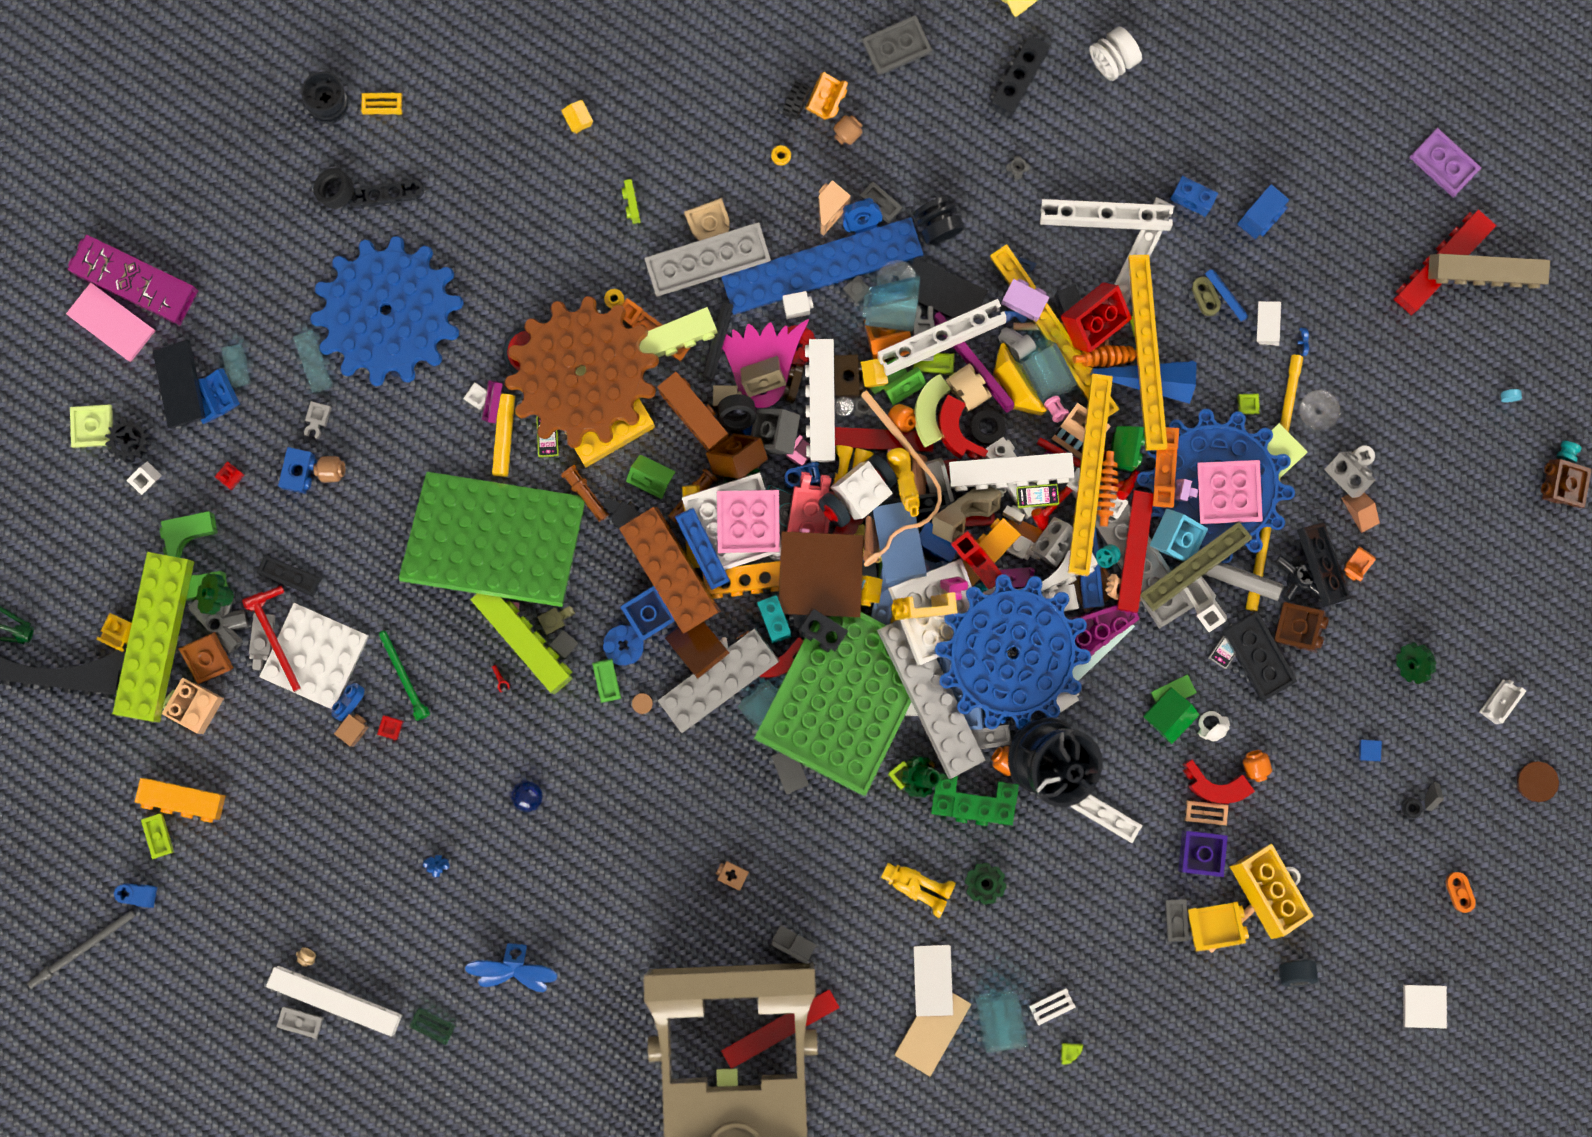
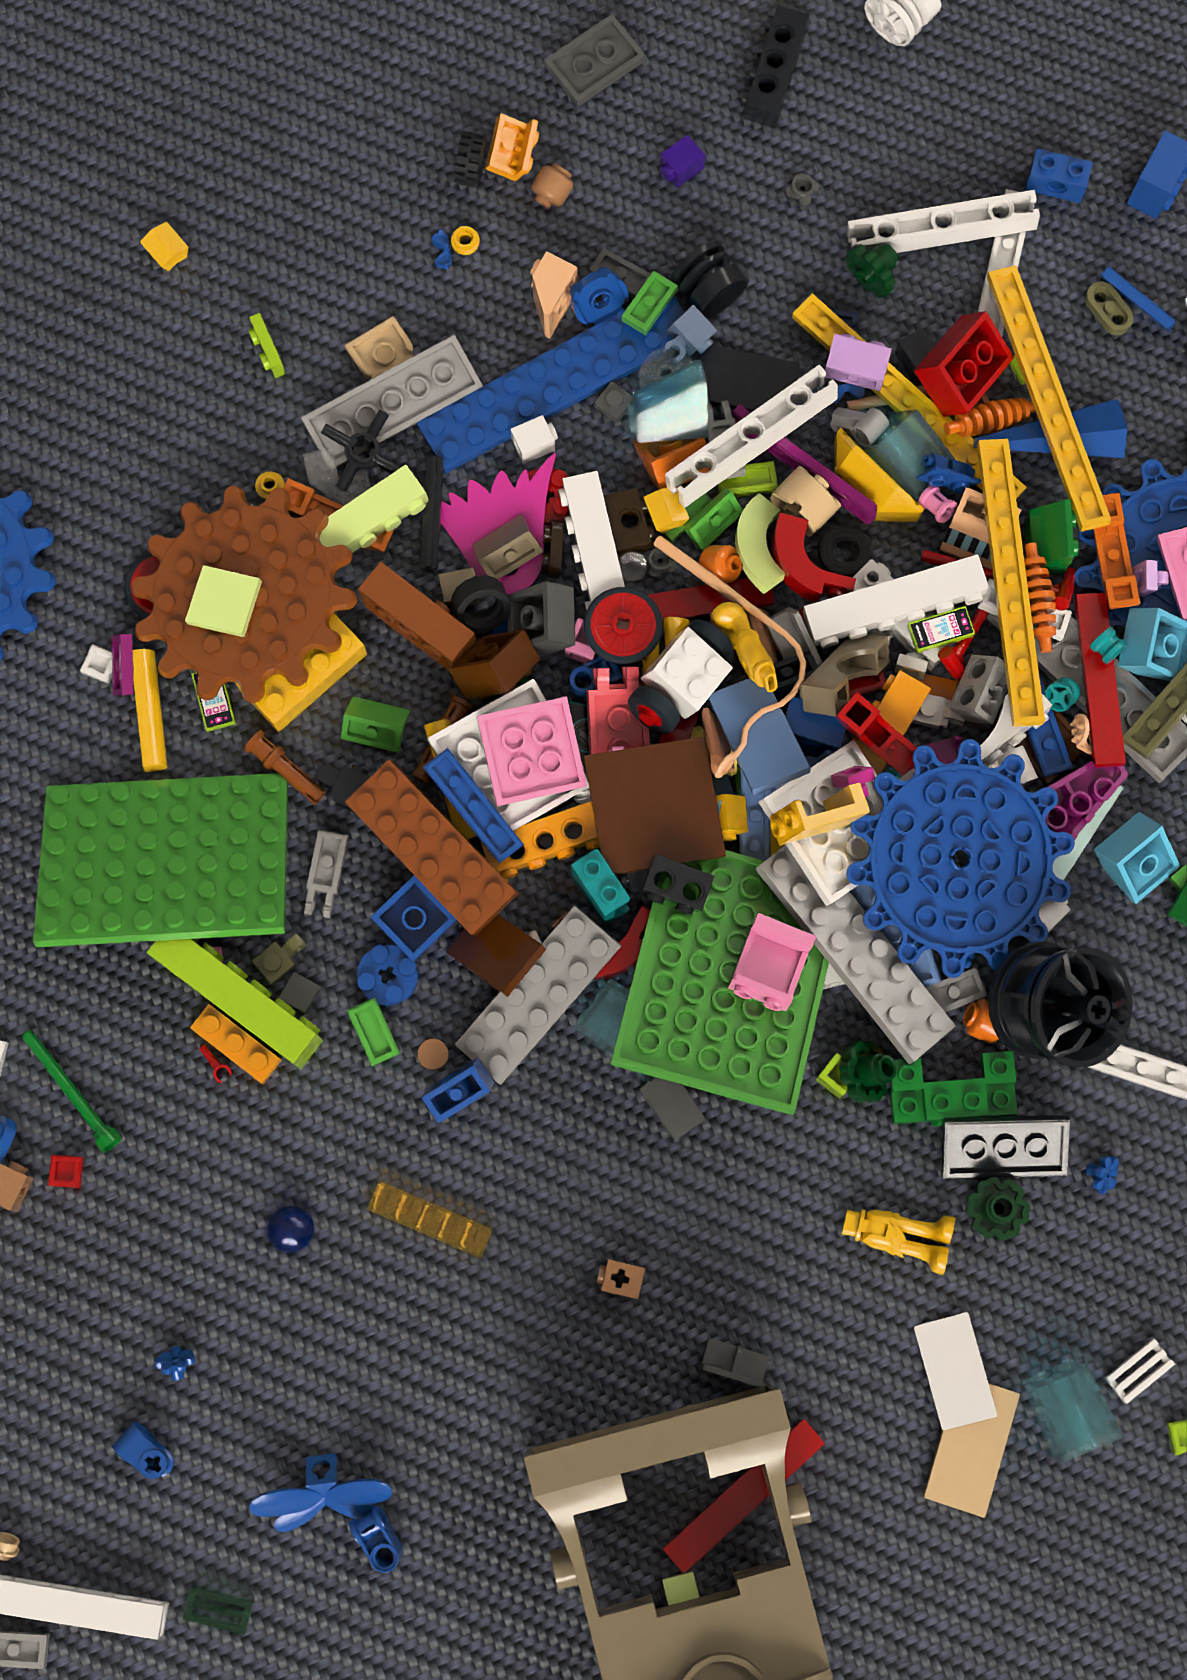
camera: 10 degrees left, 5 degrees down
none -> blue piece [112,1421,174,1479]
none -> yellowish green tile [185,565,262,637]
none -> light orange plate [190,1004,282,1084]
none -> clear tile [302,448,371,506]
none -> light grey hinge [304,830,349,918]
none -> black bar [321,410,401,492]
none -> blue piece [349,1505,403,1573]
none -> clear yellow tile [367,1181,493,1258]
none -> blue brick [422,1057,495,1124]
none -> blue piece [431,229,452,270]
none -> red wheel [584,587,663,664]
none -> bright green plate [621,271,678,336]
none -> dark purple brick [659,134,706,188]
none -> sand blue brick [662,305,717,364]
none -> bright pink panel [728,913,816,1011]
none -> dark green plant [845,243,899,298]
none -> blue hinge [916,453,981,493]
none -> tile [942,1115,1070,1179]
none -> blue plant [1086,1155,1119,1195]
none -> teal wheel [1089,627,1128,665]
none -> medium azure slope [1094,812,1181,904]

